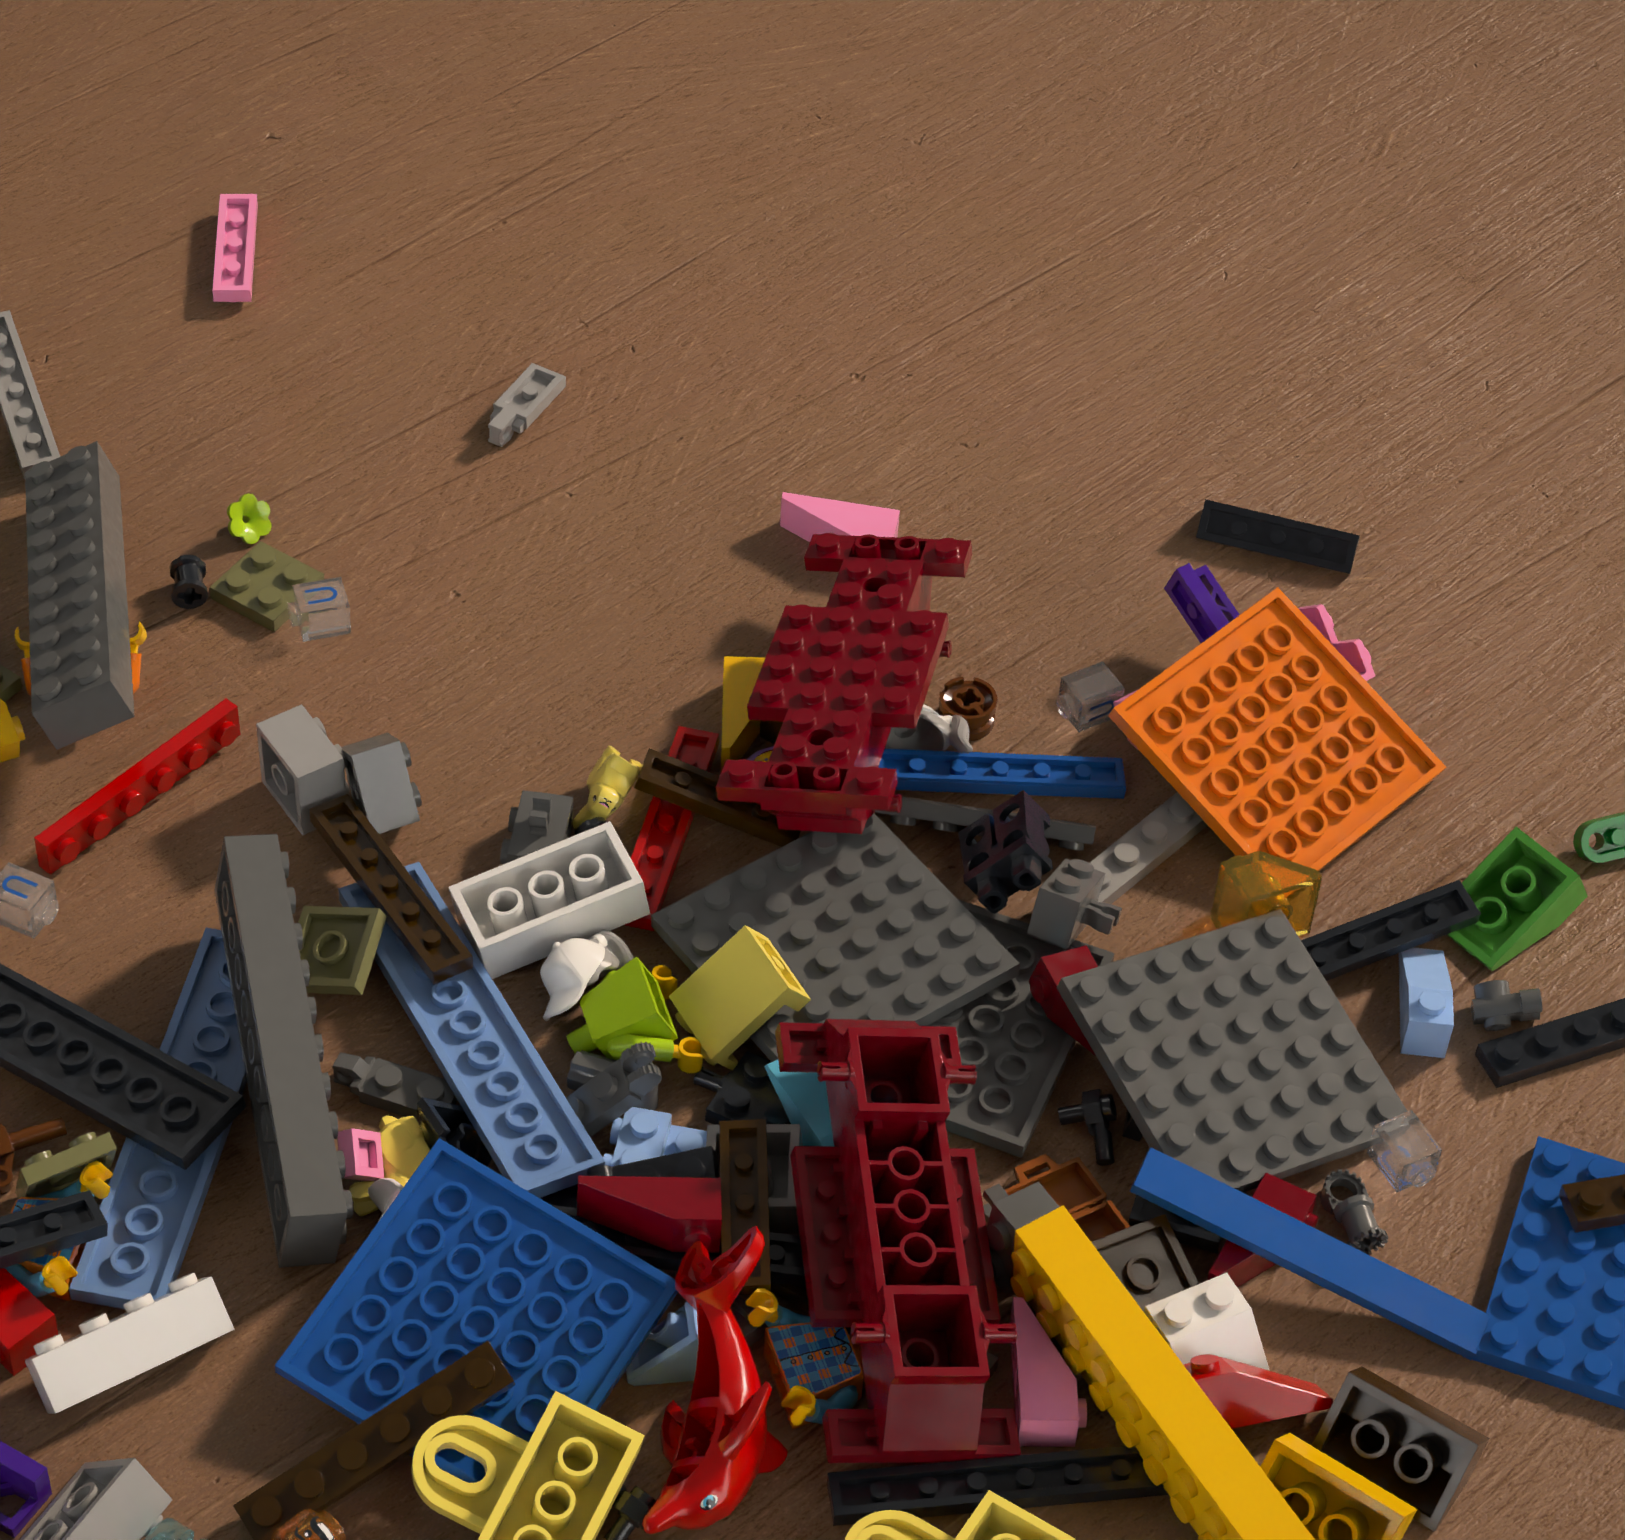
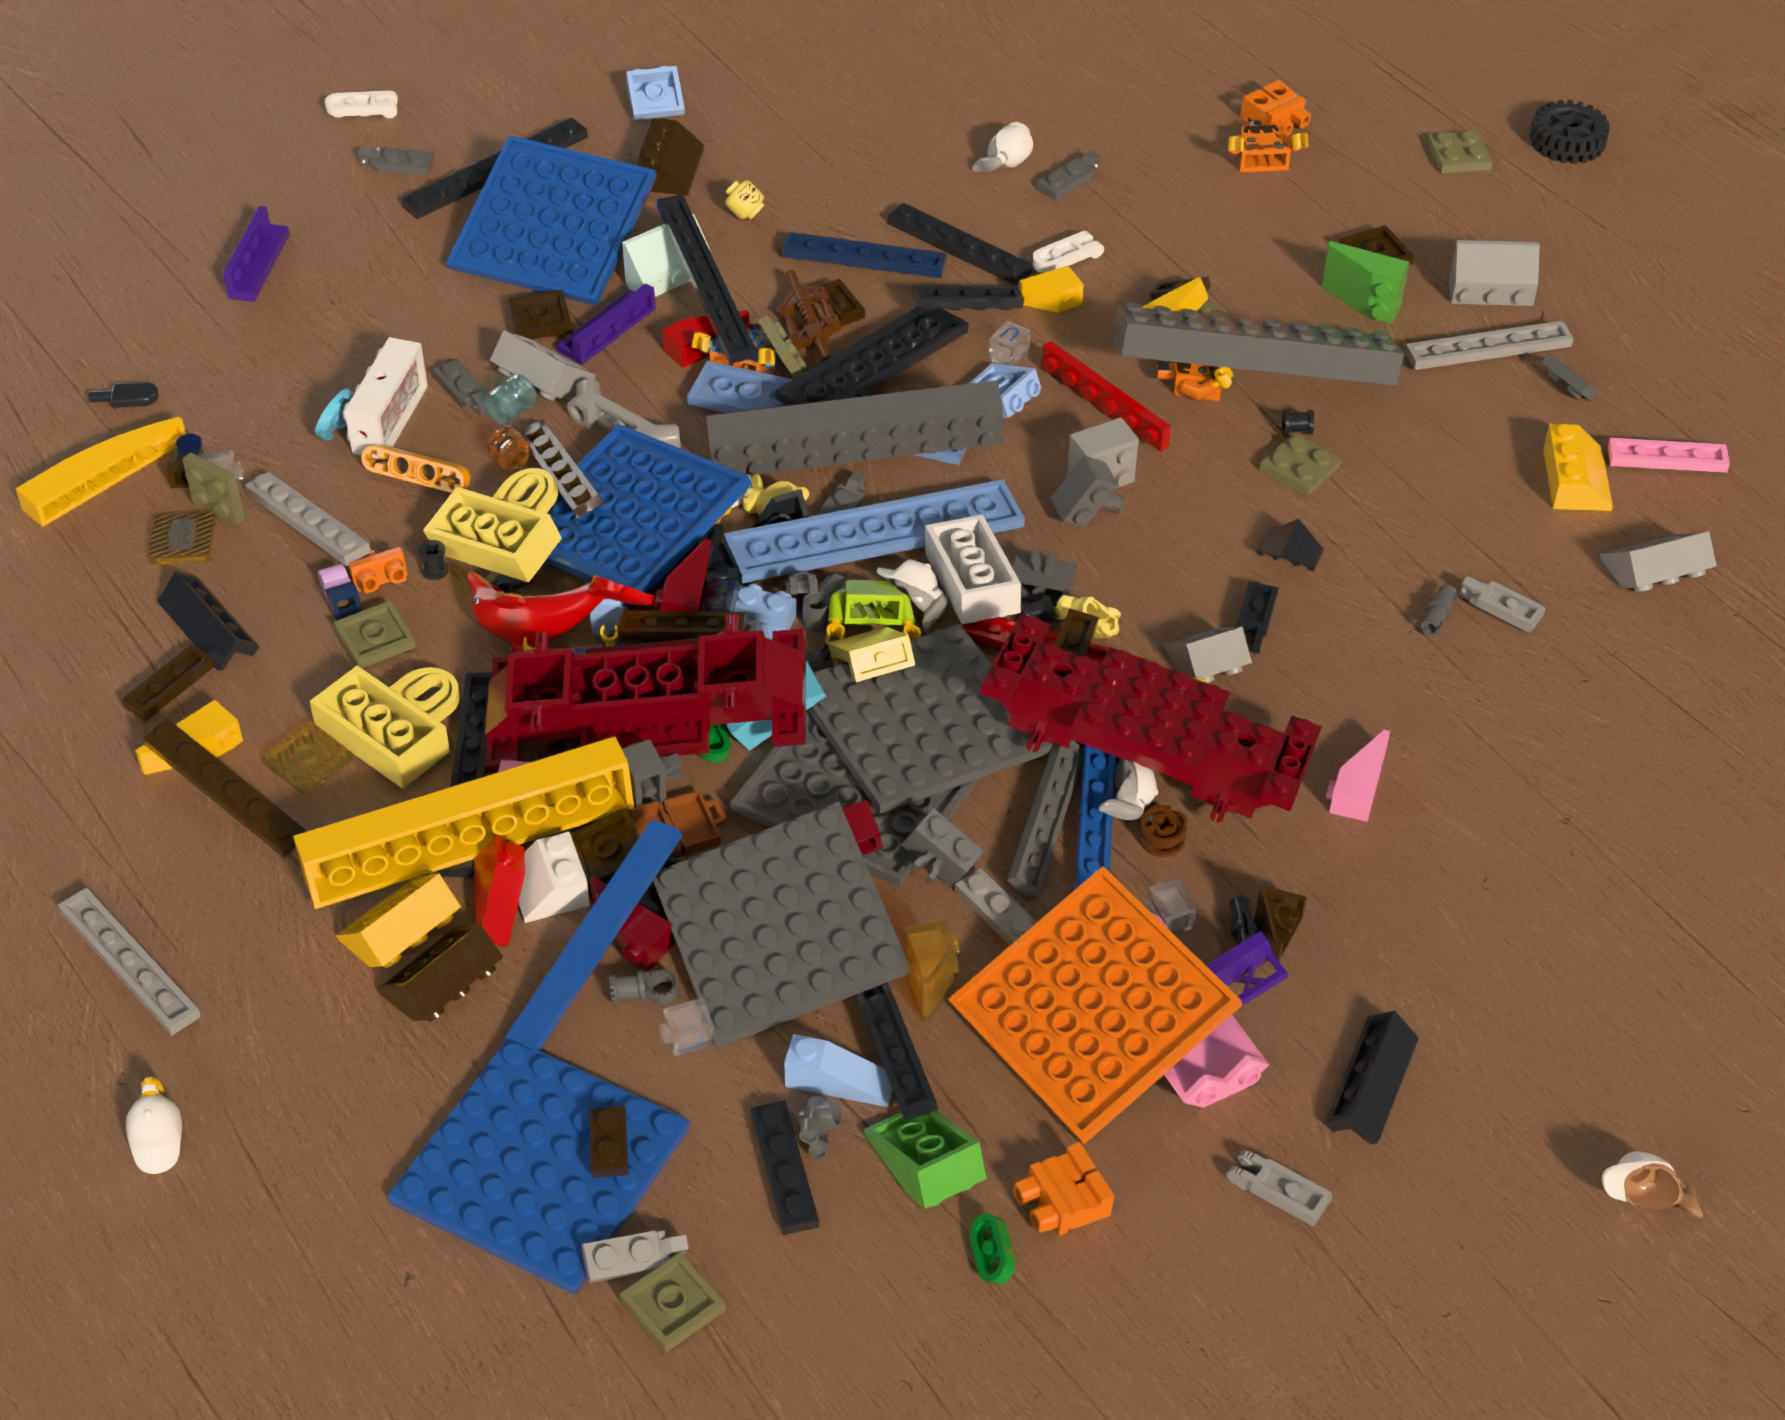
camera: 100 degrees right, 0 degrees up
white brick [25,1272,235,1414] -> none
lime plant [227,493,272,544] -> none
clear brick [287,577,351,642] -> none
olive plate [298,906,387,995] -> none
dark brown plate [309,794,473,985] -> none
bright pink plate [337,1128,384,1181] -> none
black hips [958,790,1053,914] -> none
none -> light grey plate [567,379,681,448]
none -> light blue plate [969,363,1041,418]
none -> orange hips [1013,1142,1115,1236]
none -> light grey slope [1163,627,1252,683]
none -> light grey hinge [1226,1149,1333,1227]
none -> black pin [1229,895,1258,945]
none -> black hinge [1236,581,1279,654]
none -> dark brown slope [1254,885,1307,962]
none -> black slope [1257,519,1324,572]
none -> dark grey pin [1421,584,1458,637]
none -> dark grey plate [1542,354,1599,401]
none -> yellow slope [1543,424,1613,511]
none -> light grey slope [1600,531,1717,592]
none -> medium nougat hair [1602,1151,1703,1218]

